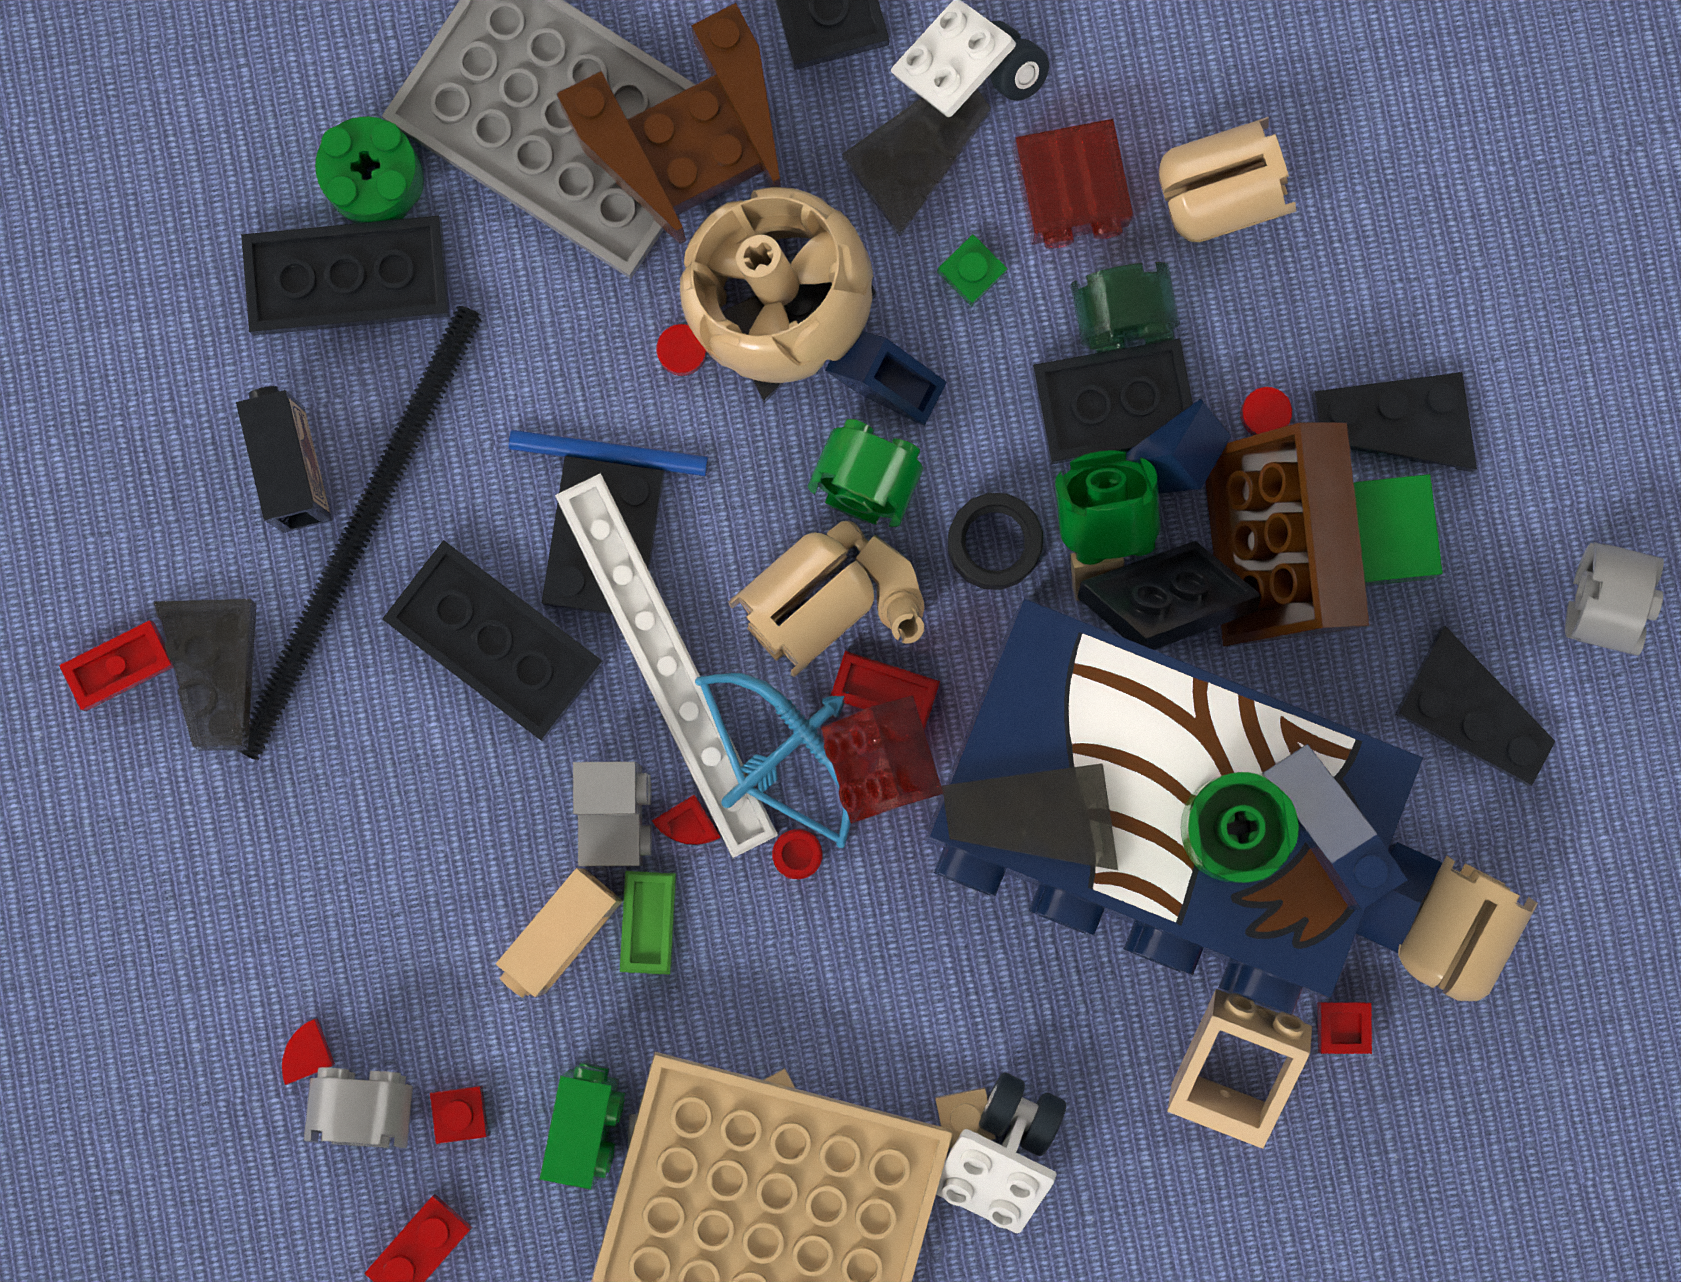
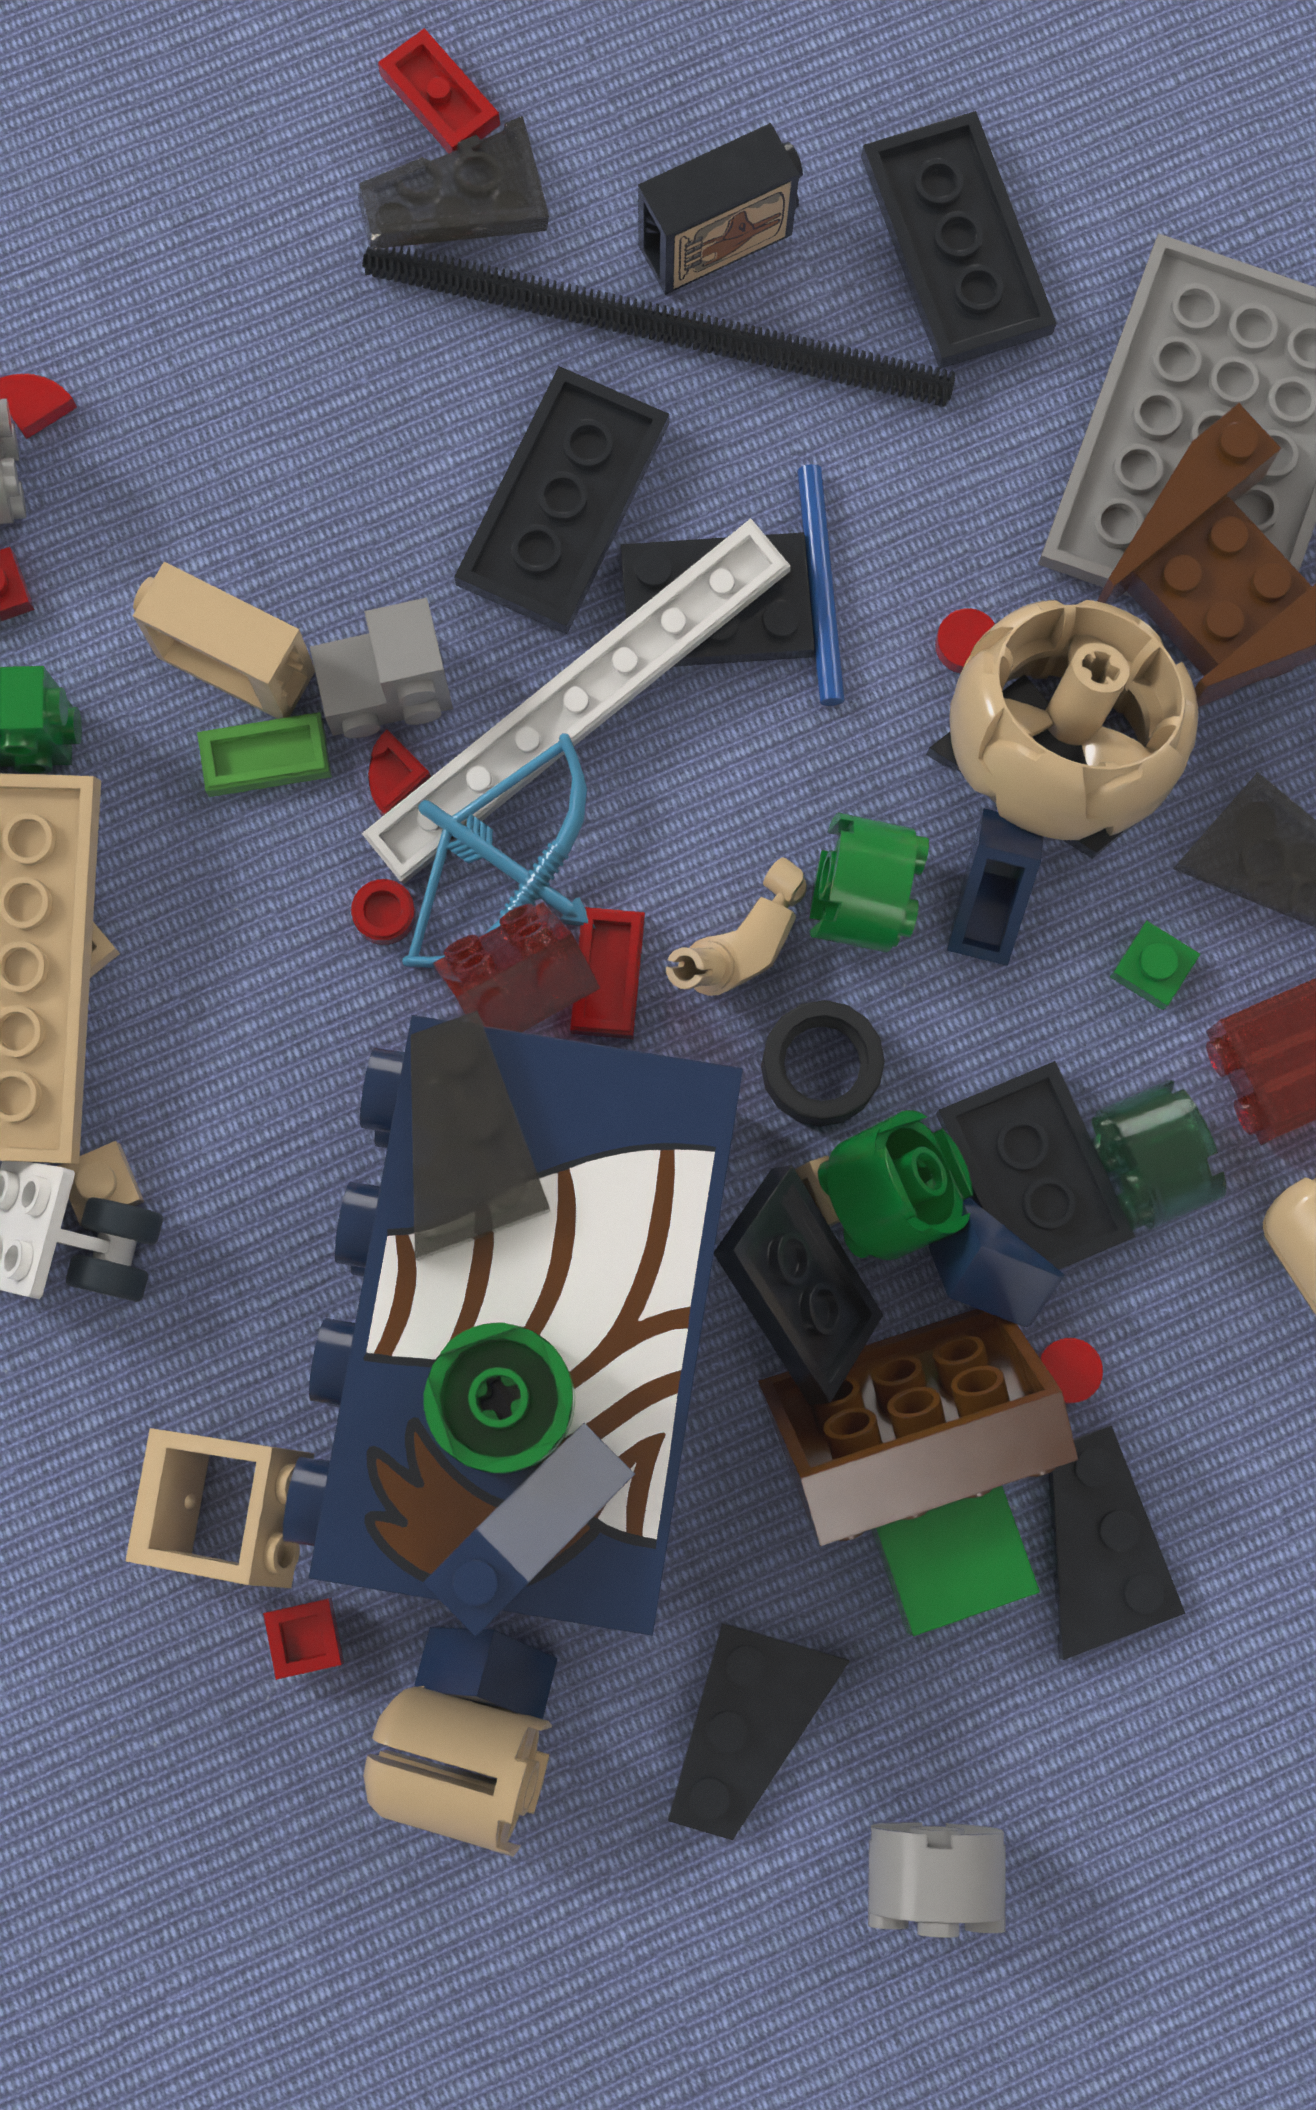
camera: 75 degrees right, 5 degrees down
green brick [315,116,424,223] -> none
tan cylinder [728,532,874,677] -> none

